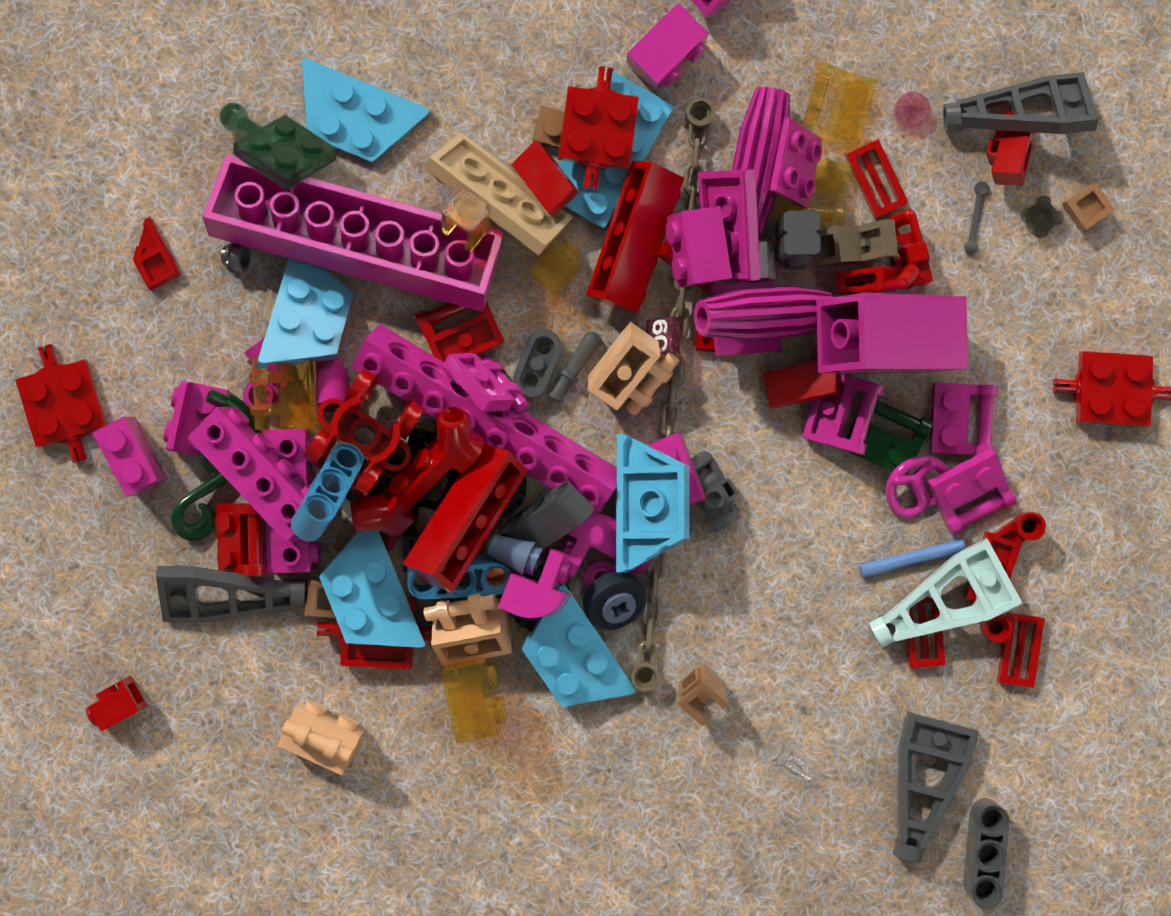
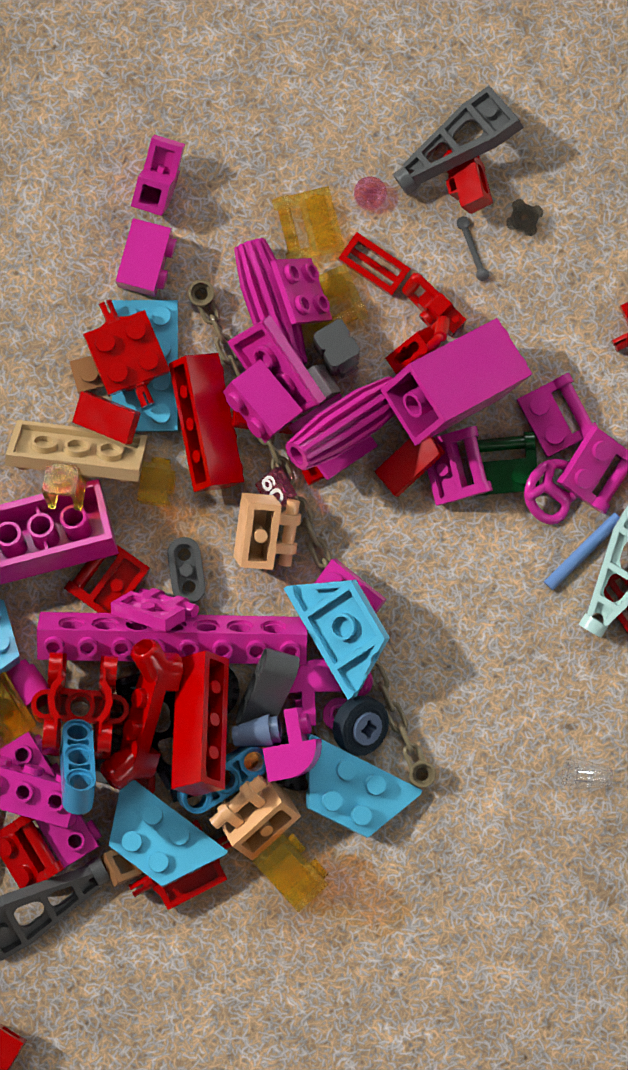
camera: 30 degrees left, 5 degrees down
light nougat brick [277,700,364,775] -> none
dark grey piece [547,331,600,404] -> none
medium nougat window [677,664,728,726] -> none
dark grey piece [691,451,741,532] -> none
dark tan brick [815,219,898,267] -> none
medium nougat plate [1062,181,1115,232] -> none

